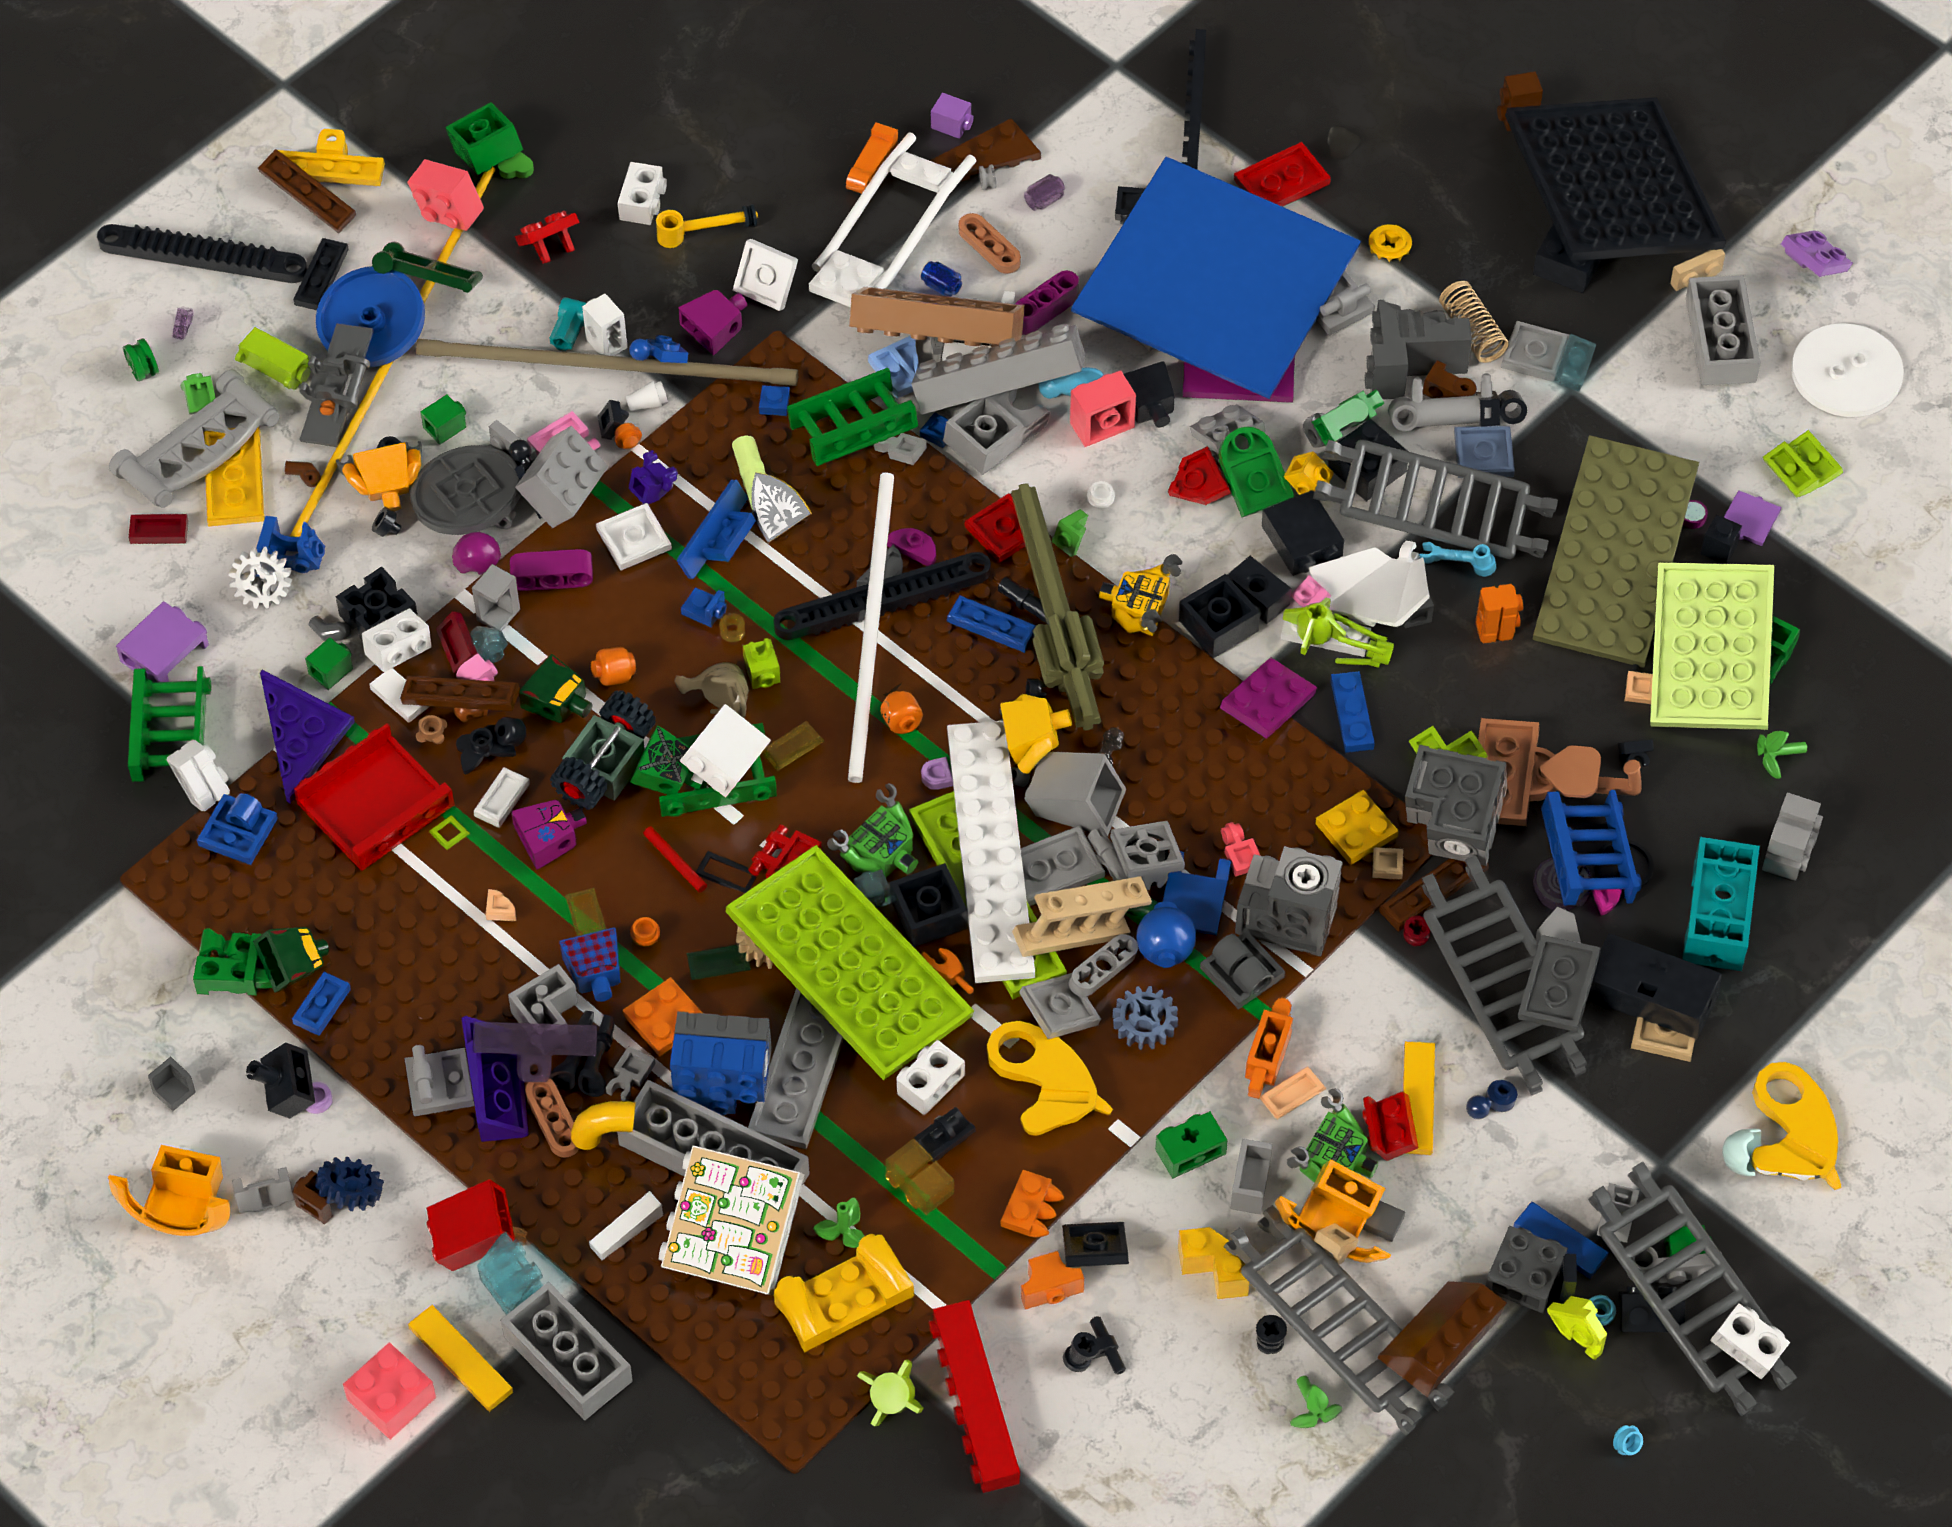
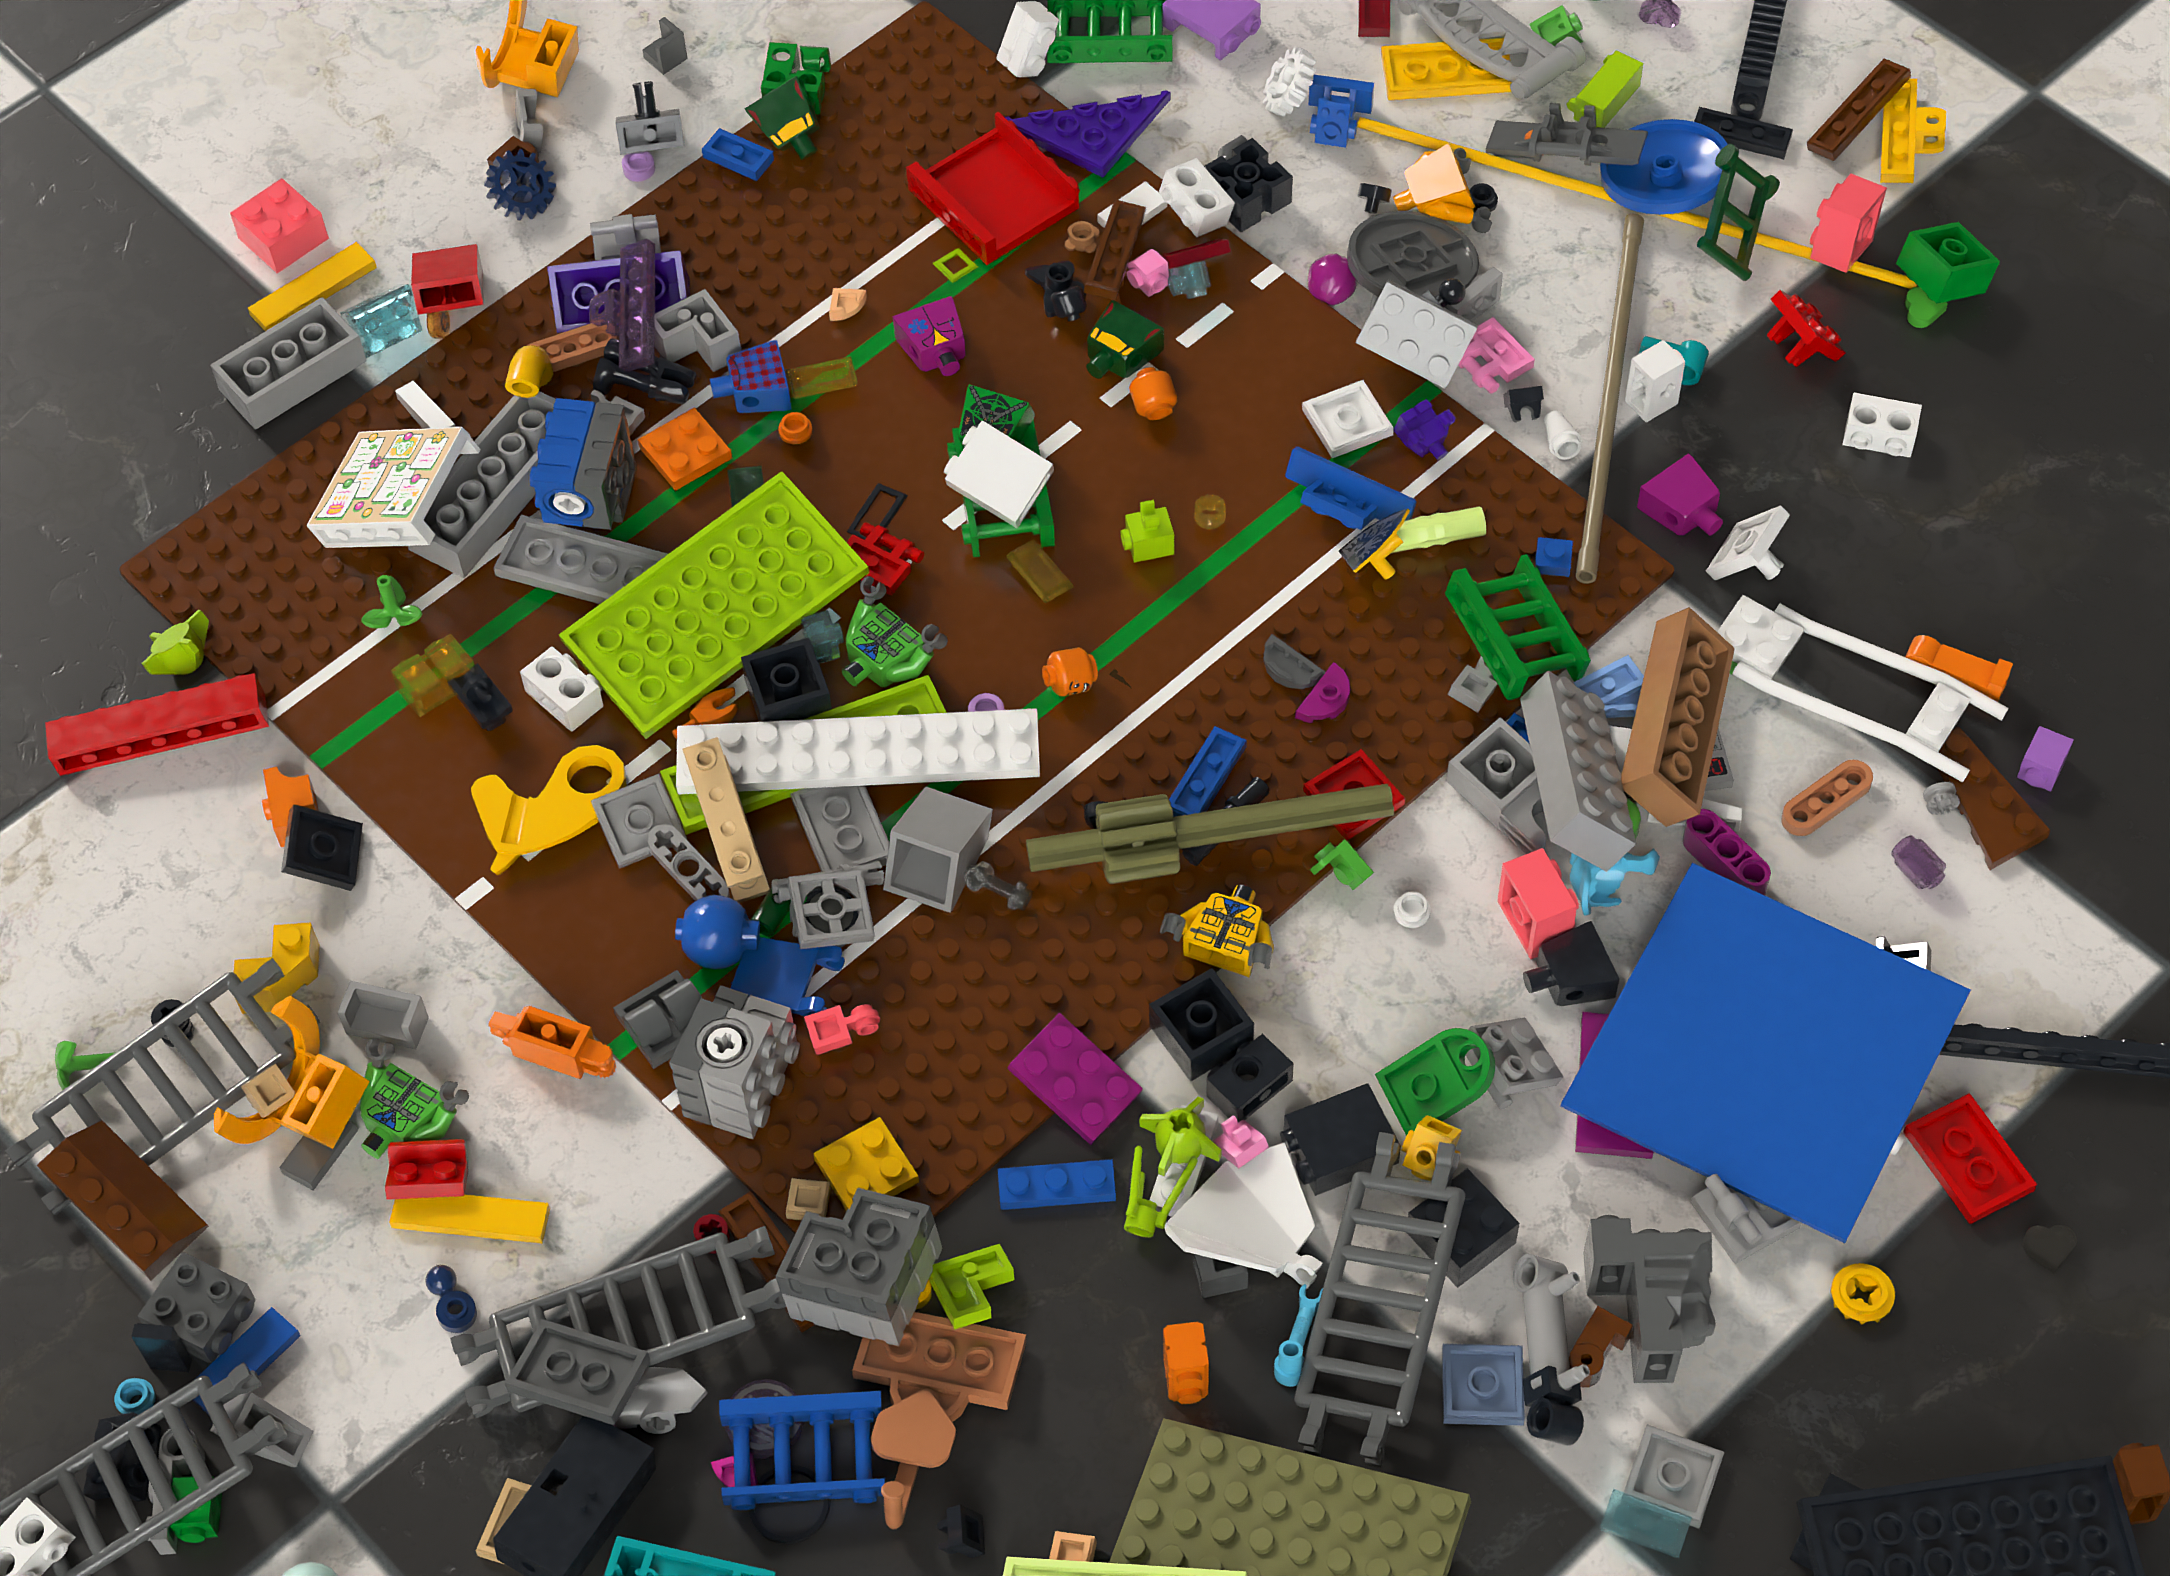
camera: 95 degrees right, 0 degrees up
blue plate [197,793,278,865] -> none
reddish brown arm [285,461,321,487] -> none
green brick [305,637,353,690] -> none
green brick [420,394,466,445] -> none
light grey panel [472,564,520,632] -> none
white tile [474,767,530,828] -> none
magenta beam [510,549,593,591] -> none
brick [550,690,656,810] -> none
orange plate [614,423,642,449] -> none
blue plate [629,335,688,363] -> none
red bar [643,826,707,893] -> none
yellow piece [656,204,758,248] -> none
dark tan piece [674,662,749,718] -> none
blue bracket [681,587,727,627] -> none
black gear [774,552,991,640] -> none
yellow piece [774,1234,914,1353] -> none
white piece [848,473,894,783] -> none
clear blue brick [921,261,962,297] -> none
yellow torso [1000,694,1072,787] -> none
orange plate [1001,1170,1064,1237] -> none
black piece [1063,1316,1126,1375] -> none
sand blue gear [1113,986,1178,1050] -> none
green brick [1155,1111,1228,1179] -> none
red plate [1168,446,1231,505] -> none
light nougat tile [1260,1066,1326,1120] -> none
hips [1303,390,1384,448] -> none
tan piece [1439,281,1508,363] -> none
neon yellow plate [1547,1296,1607,1360] -> none

